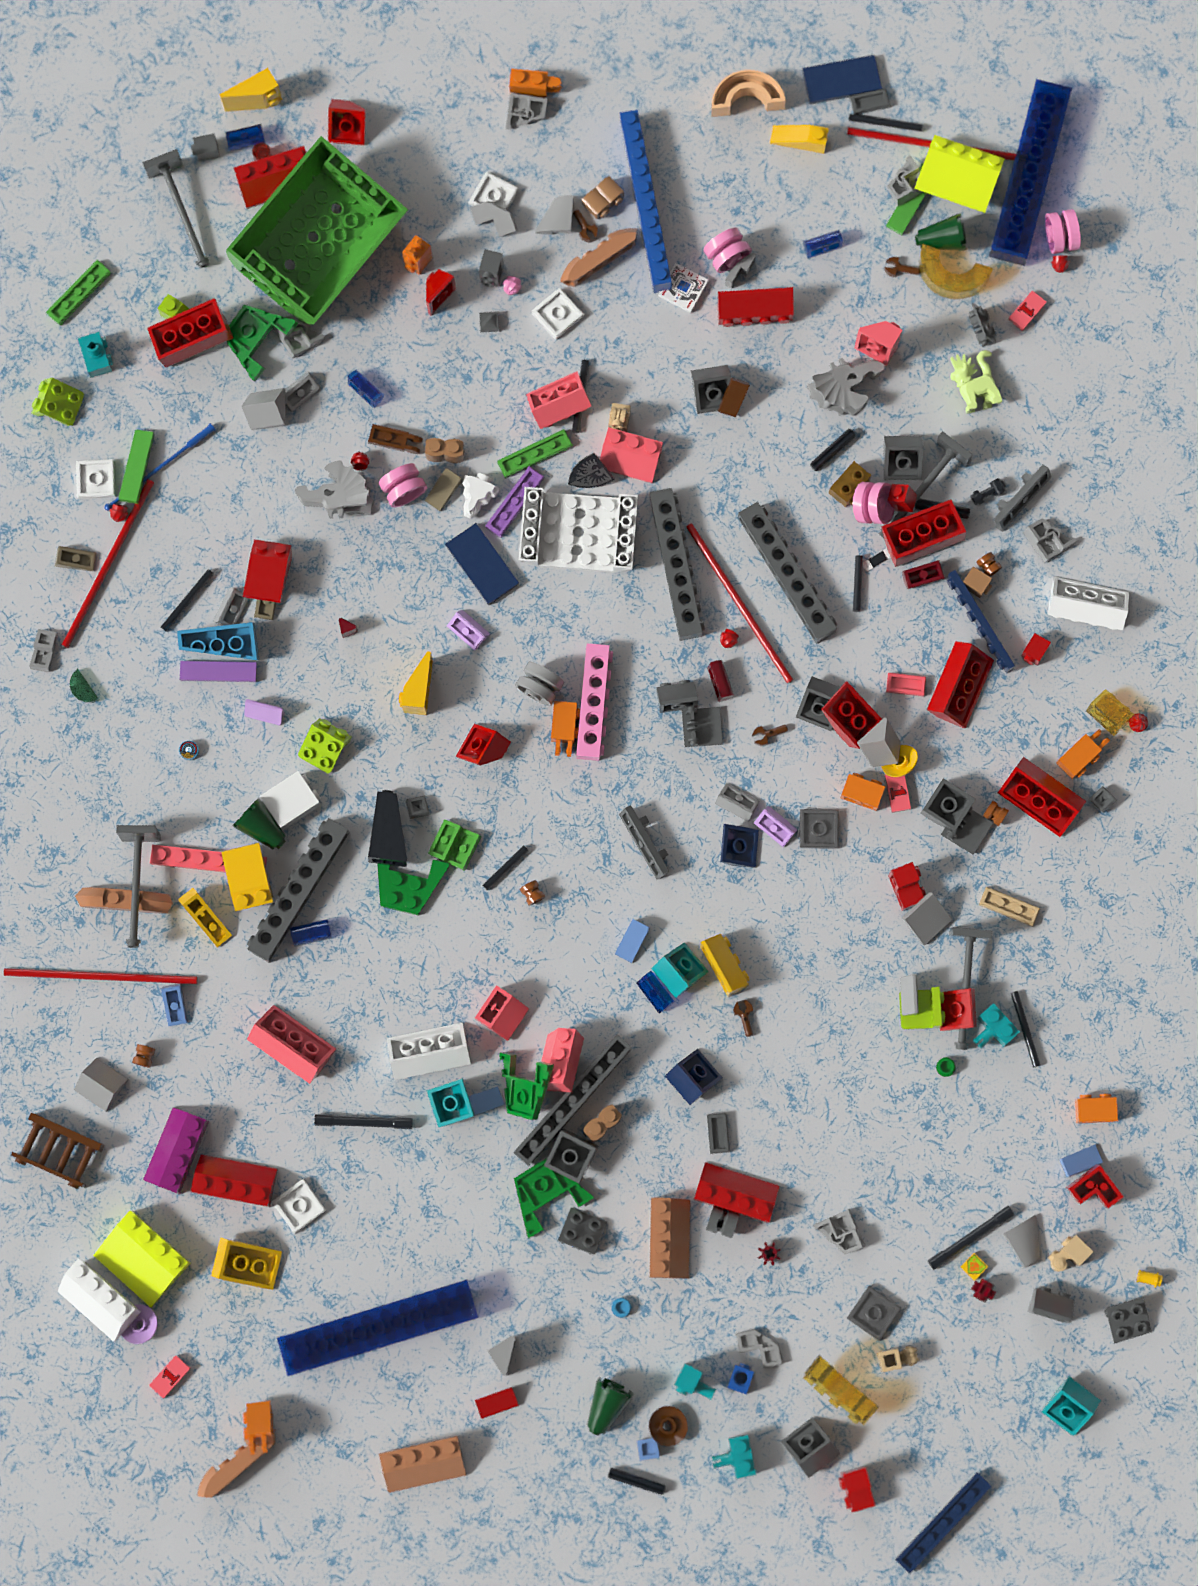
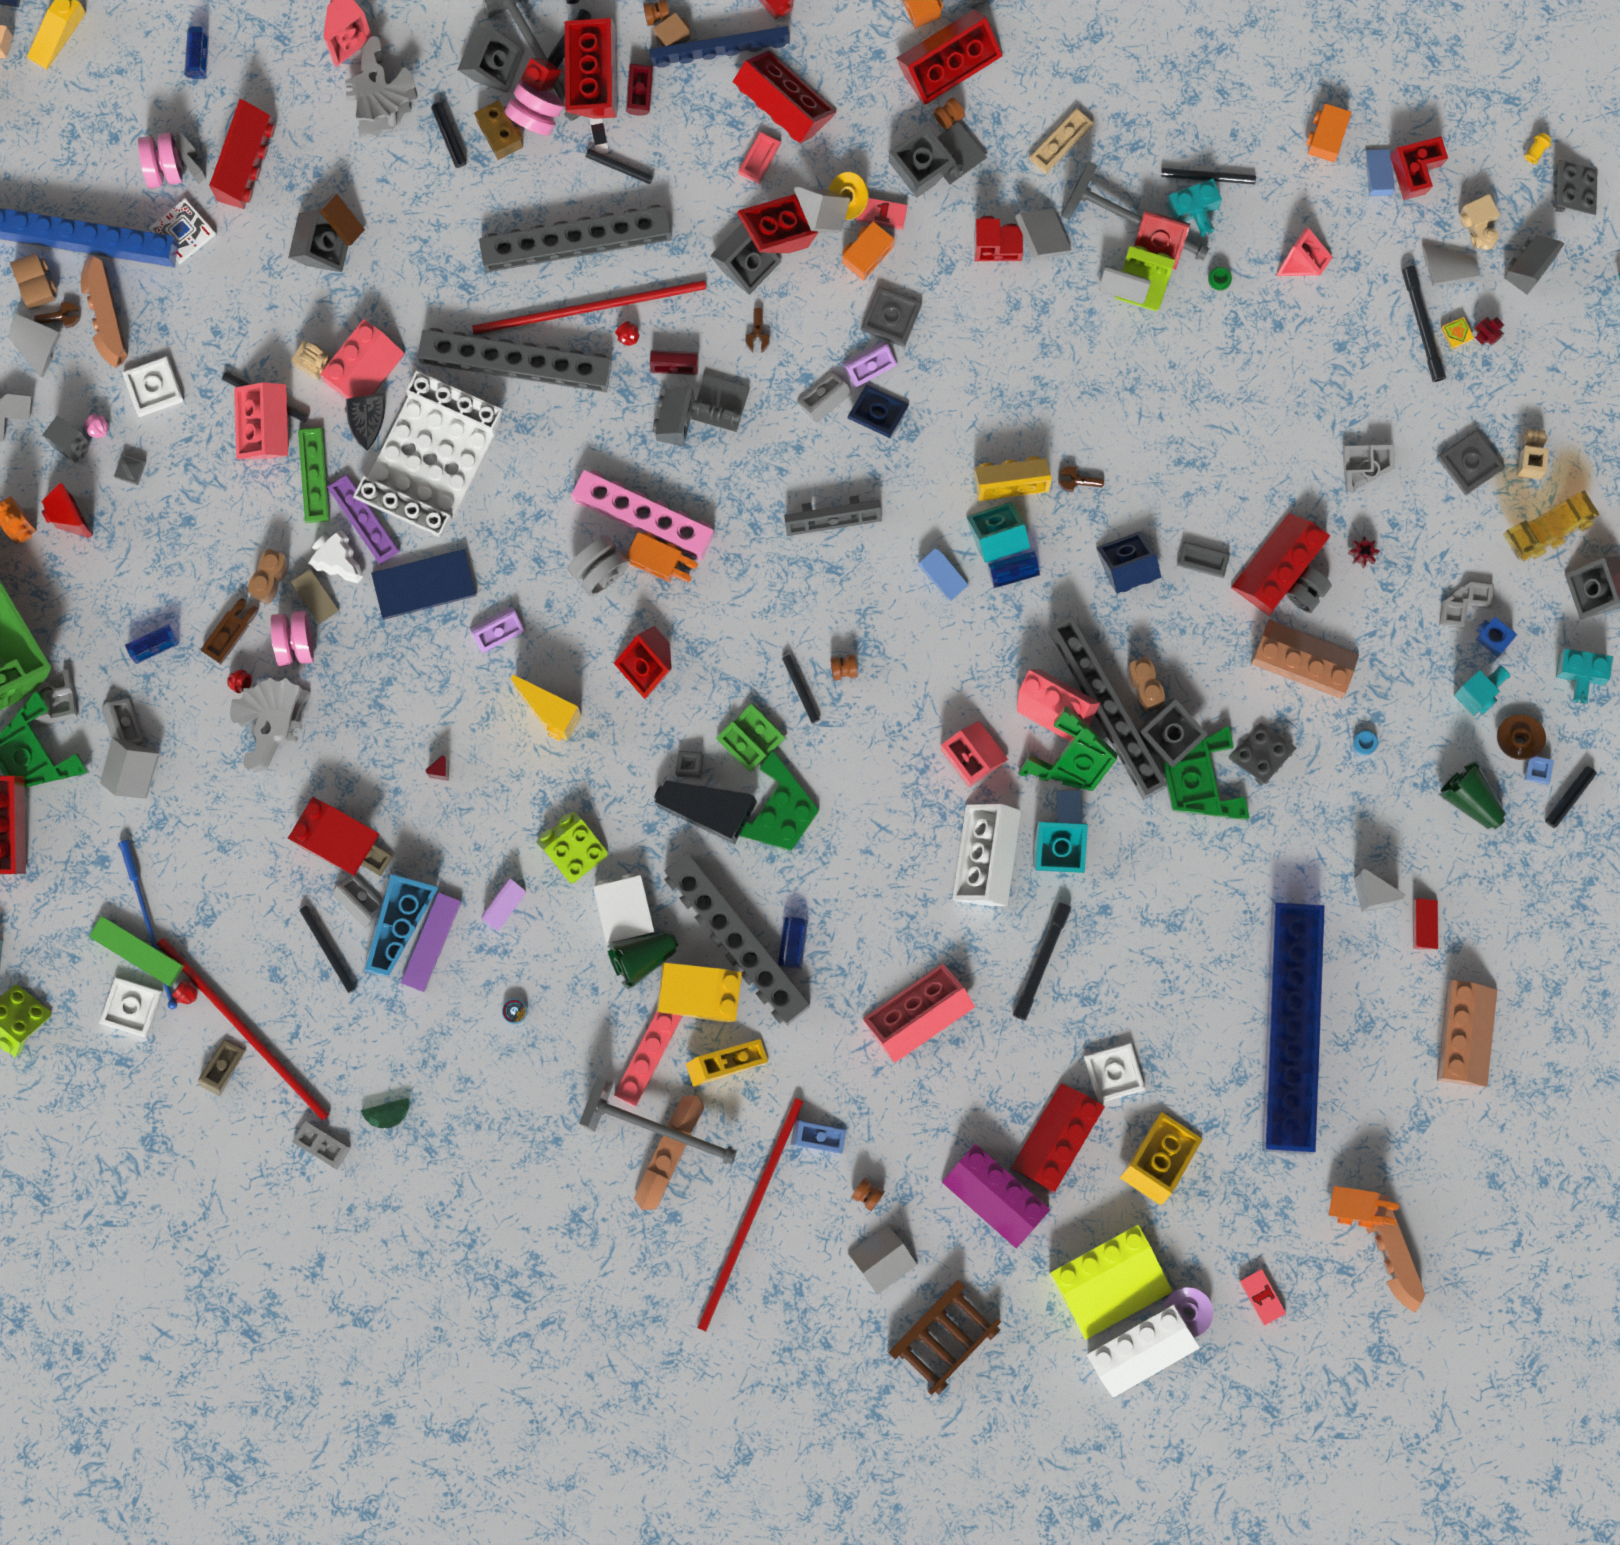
camera: 70 degrees left, 0 degrees up
none -> coral slope [1276,228,1333,276]

